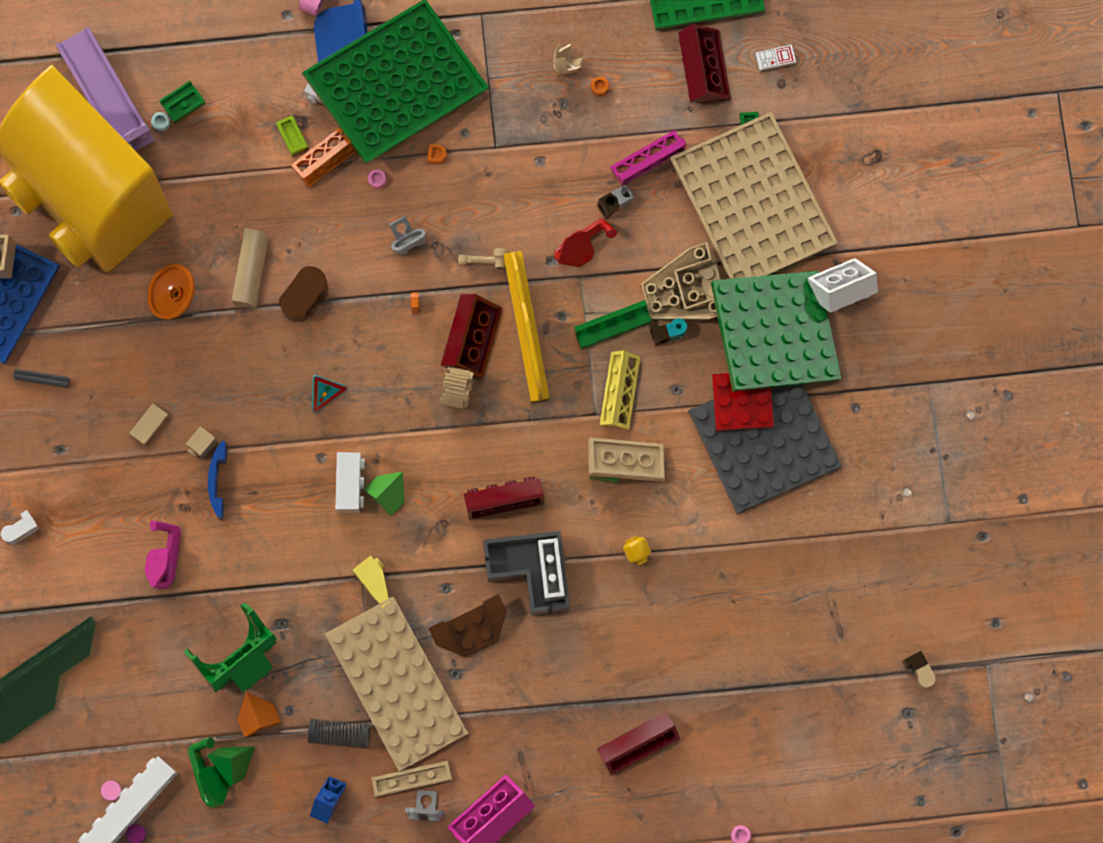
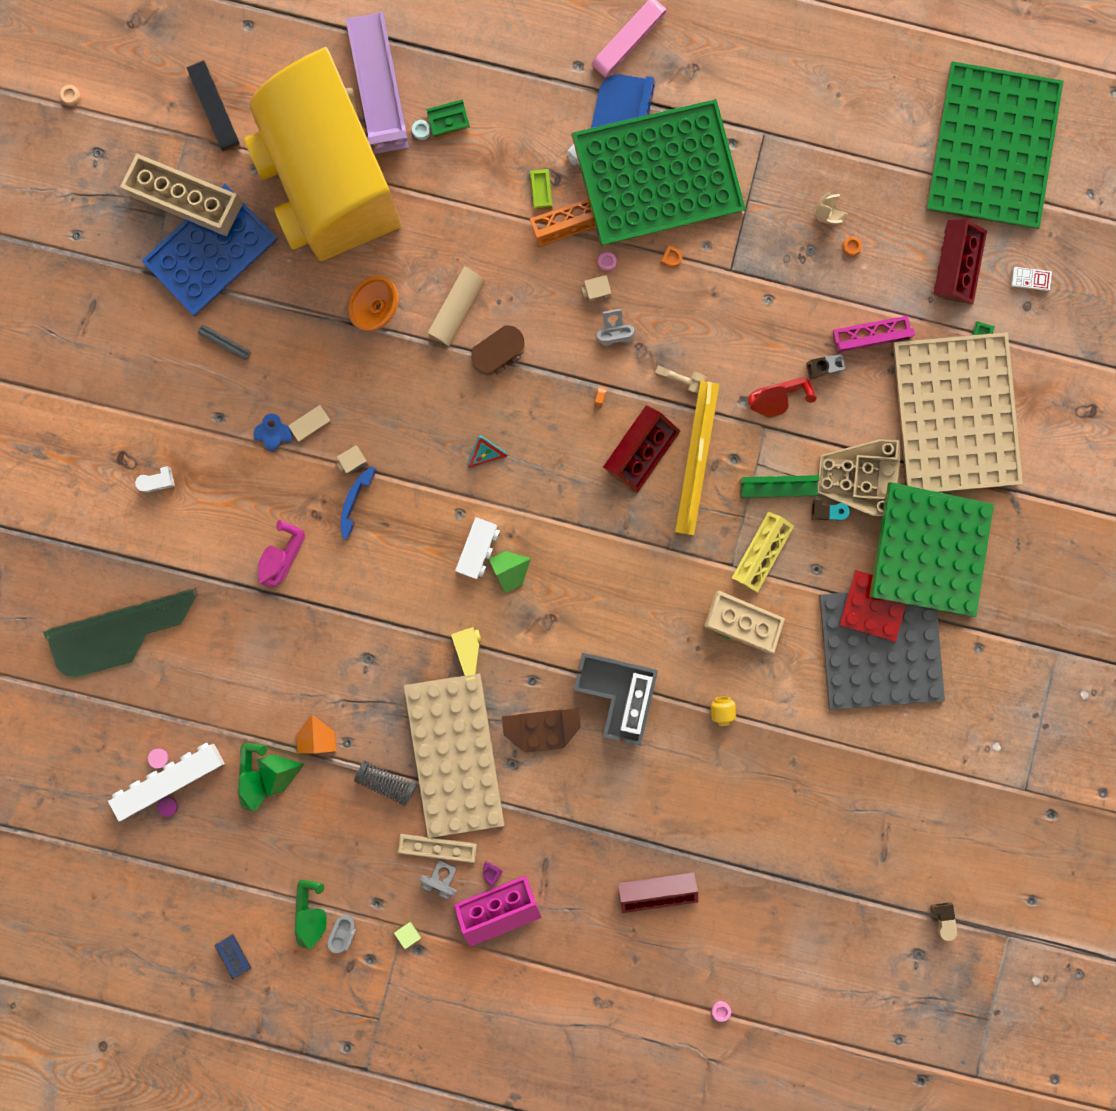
camera: 15 degrees right, 10 degrees up
green piece [184,603,277,693] -> none
blue slope [310,776,347,824] -> none
tan brick [440,367,474,409] -> none
dark red slope [464,477,544,520] -> none
white slope [808,258,878,313] -> none
none -> blue plate [254,413,292,452]
none -> magenta tile [483,861,503,888]
none -> tan brick [581,275,611,303]

